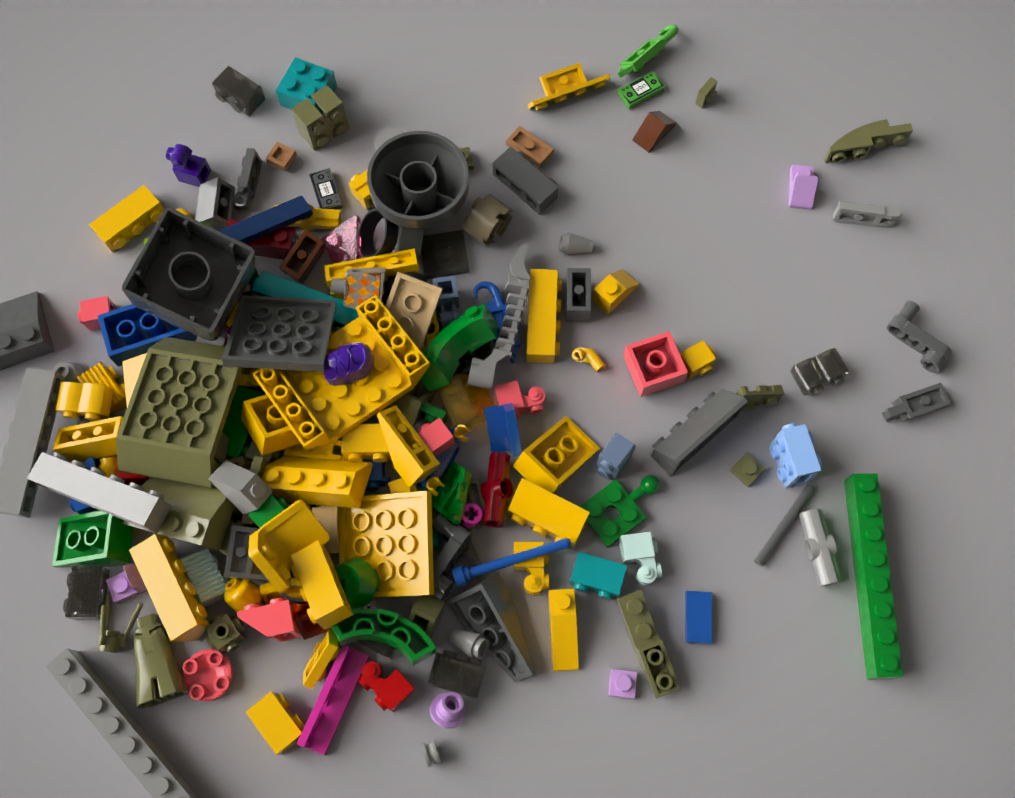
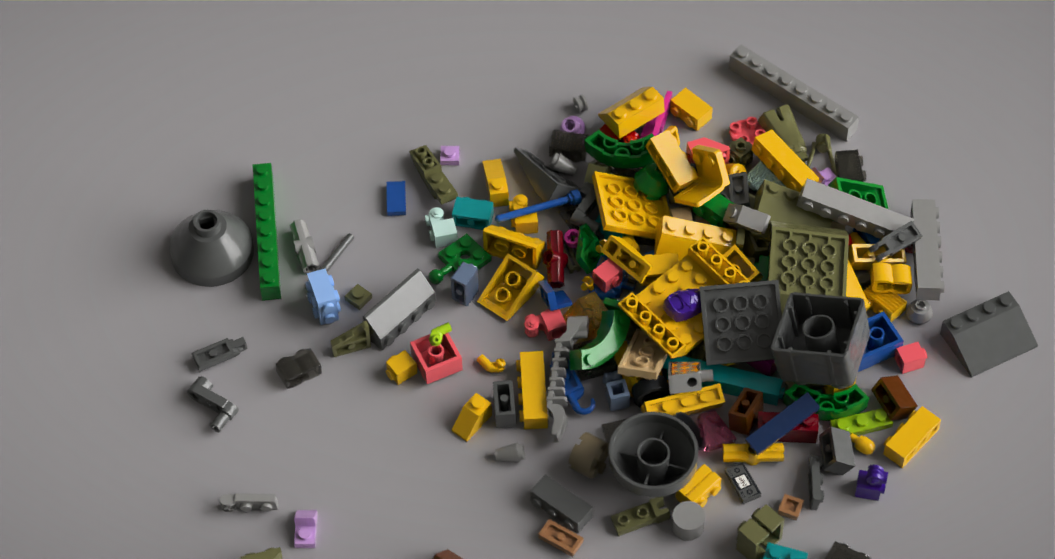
camera: 175 degrees right, 15 degrees down
none -> dark grey cone [169,210,254,287]
none -> lime arm [429,322,452,346]
none -> yellow slope [598,87,665,139]
none -> dark grey hinge [869,221,923,262]
none -> reddish brown brick [871,375,918,420]

